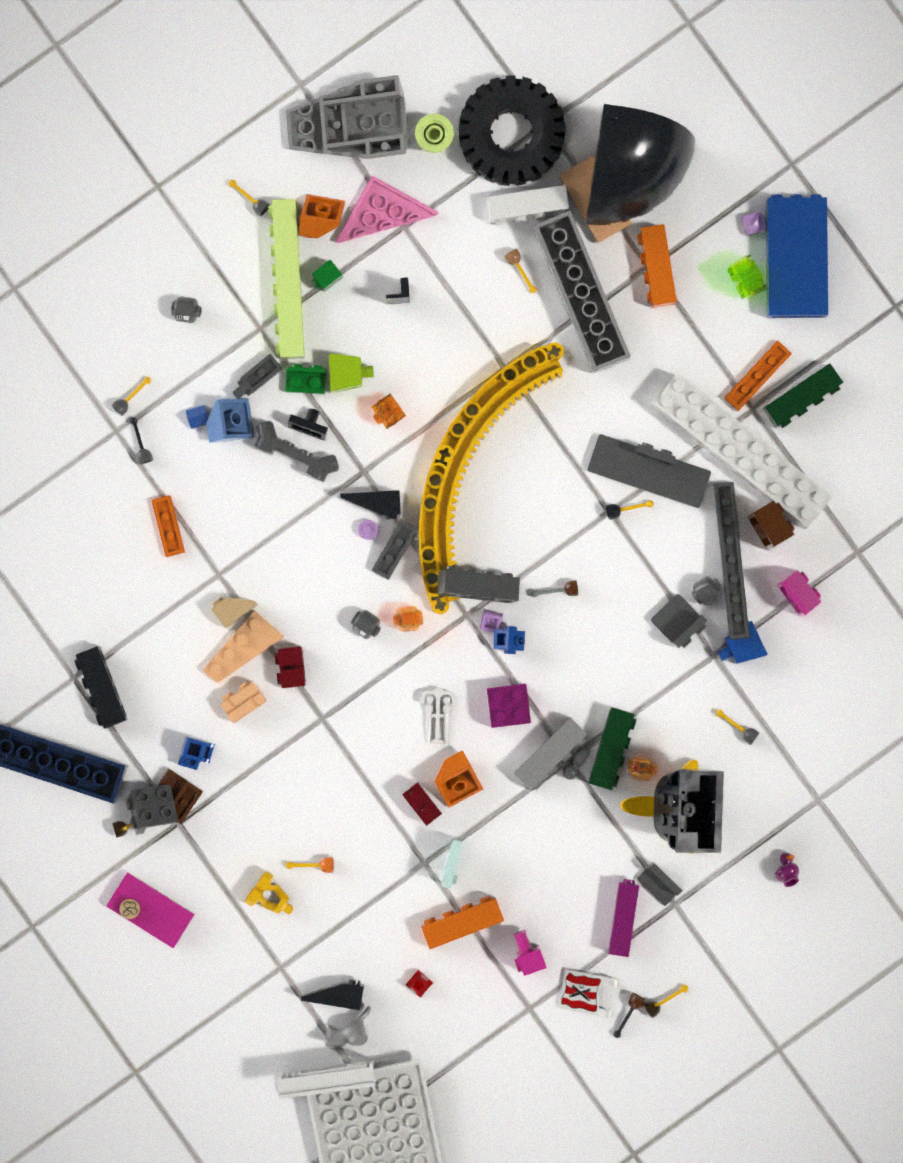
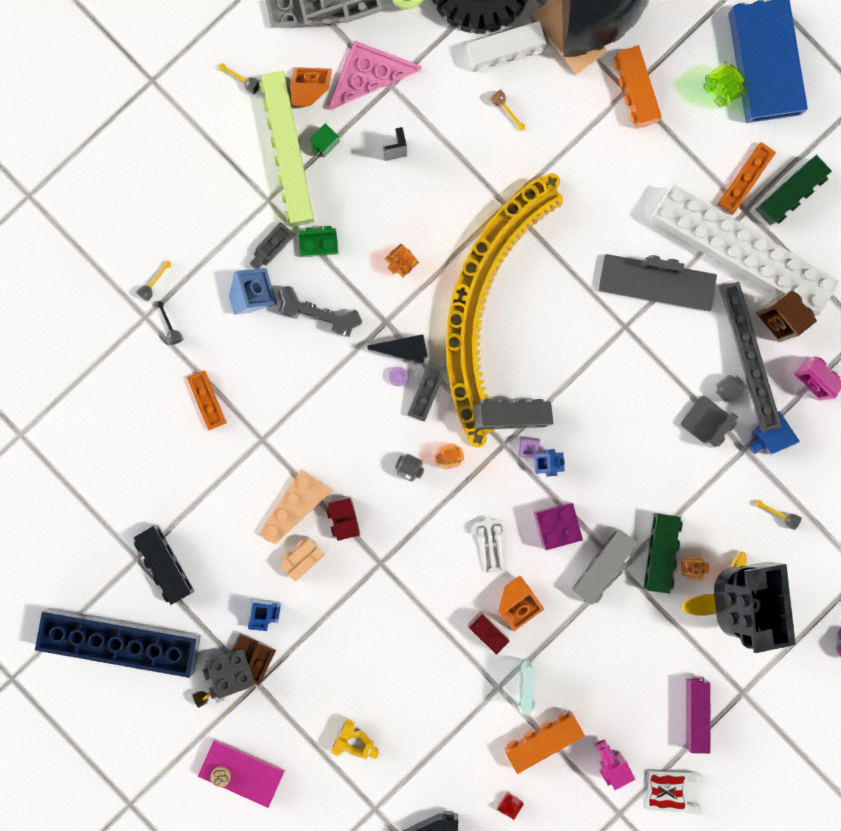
camera: 15 degrees left, 0 degrees up
dark grey head [171,296,202,323] -> none
blue slope [186,405,208,429] -> none
tan slope [211,597,258,629] -> none
hinge [286,857,334,873] -> none
black tile [288,408,328,441] -> none
lime torso [329,353,374,393] -> none
hinge [530,580,579,597] -> none
light grey brick [533,211,631,374] -> none
dark grey plate [562,747,591,780] -> none
hinge [606,500,654,520] -> none
hinge [613,993,646,1038] -> none
dark grey panel [637,862,683,906] -> none
hinge [644,985,689,1018] -> none
lavender tile [742,212,766,236] -> none

